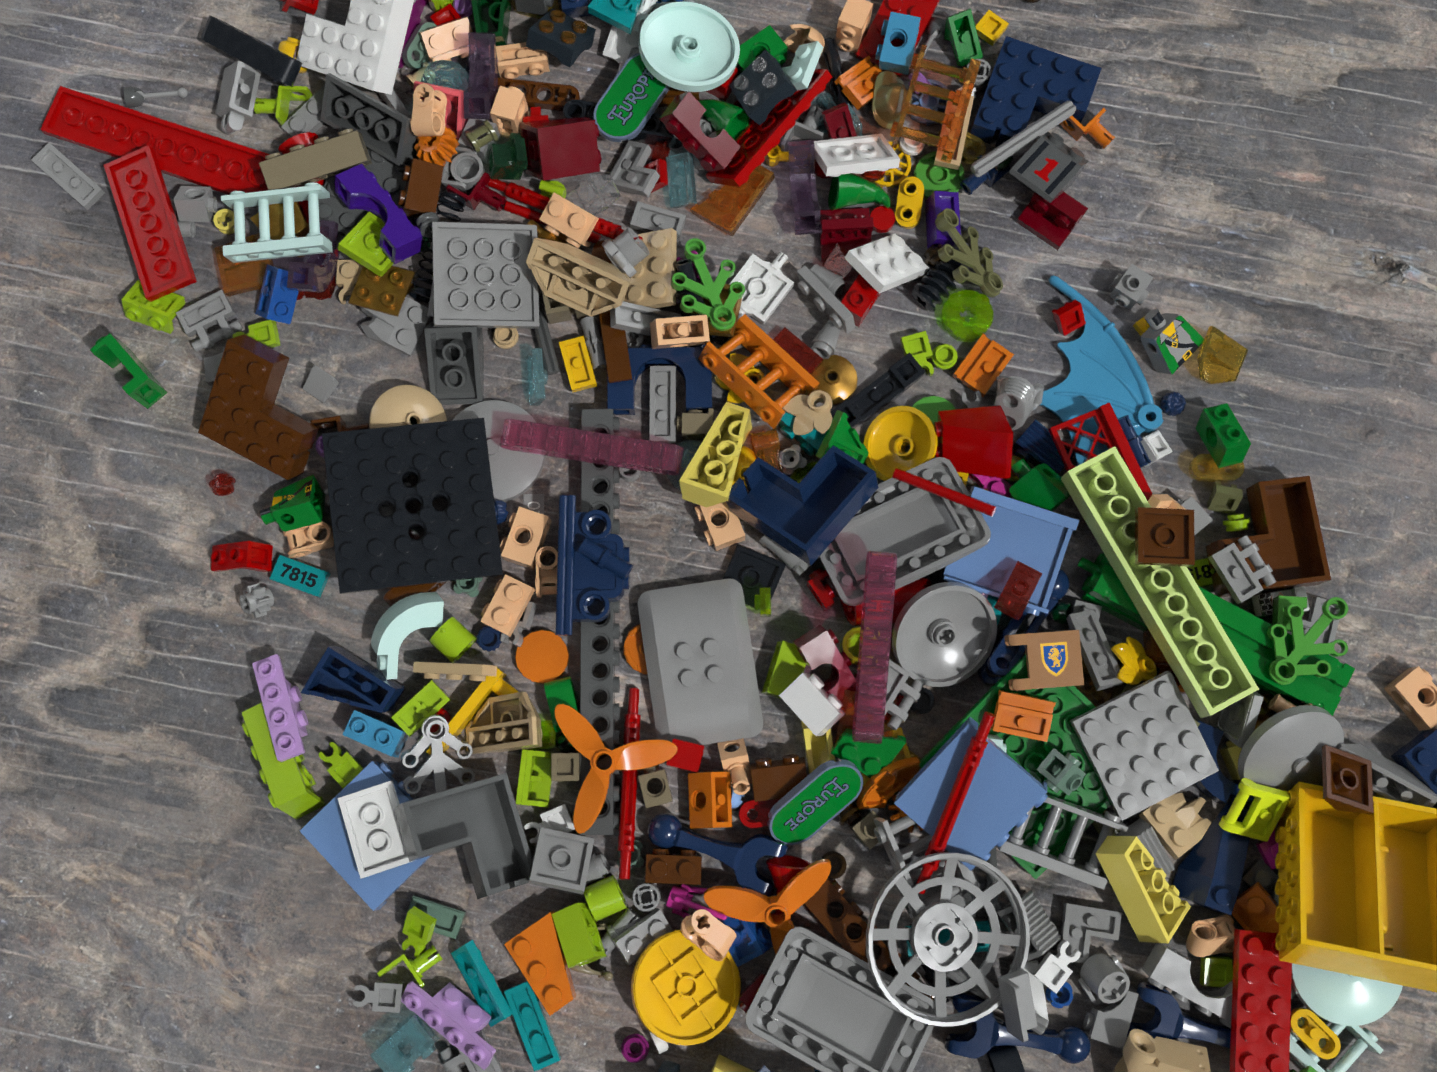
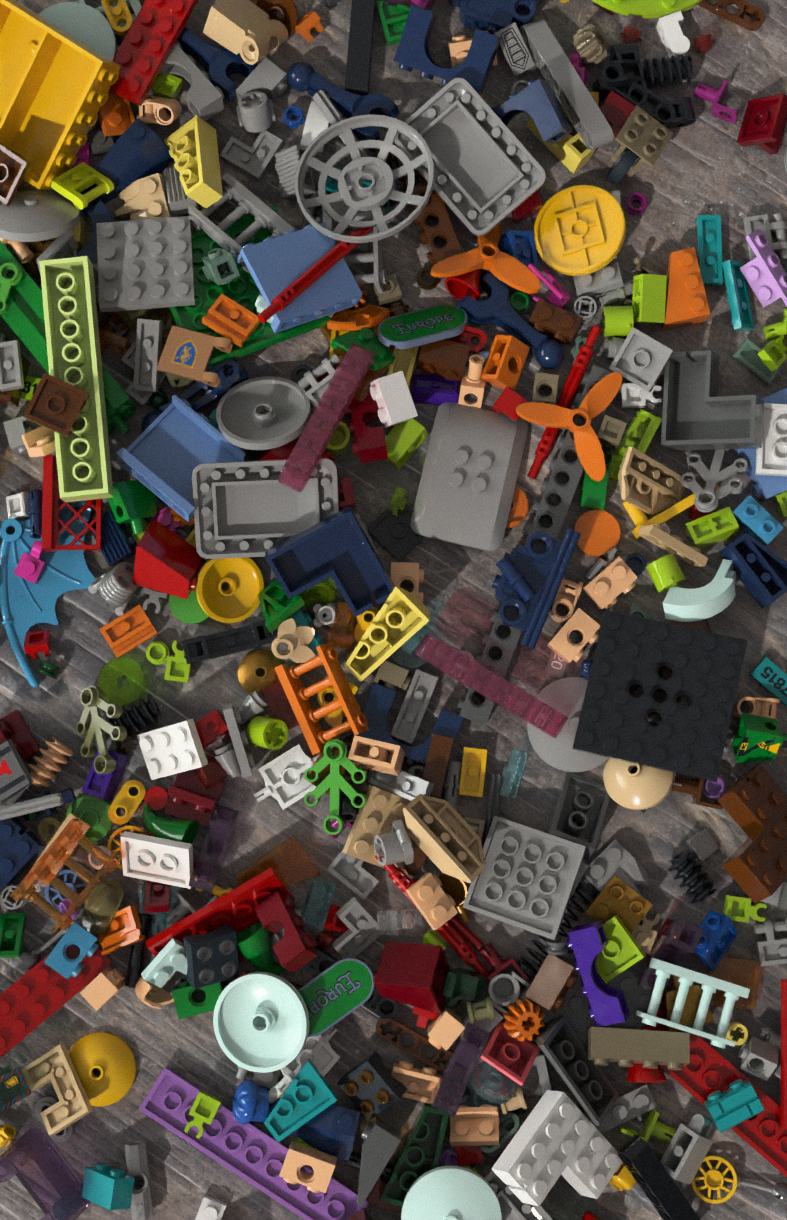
camera: 155 degrees left, 5 degrees up
light nougat piece [410,83,447,137] -> none
tan plate [493,328,519,349] -> none
light nougat piece [680,909,737,961] -> none
red bar [892,468,996,517] -> none
clear red plate [994,561,1042,620] -> none
light grey panel [998,969,1038,1042] -> none
white plate [1032,940,1081,994] -> none
yellow plate [1111,636,1157,685] -> none
none -> dark pink plate [13,540,47,584]
none -> light nougat piece [27,737,74,790]
none -> dark green bush [37,660,61,679]
none -> lime piece [247,715,289,750]
none -> dark purple slope [411,374,459,405]
none -> green plate [508,291,531,315]
none -> black piece [668,849,717,904]
none -> yellow wheel [691,1155,737,1204]
none -> teal brick [704,1079,764,1133]

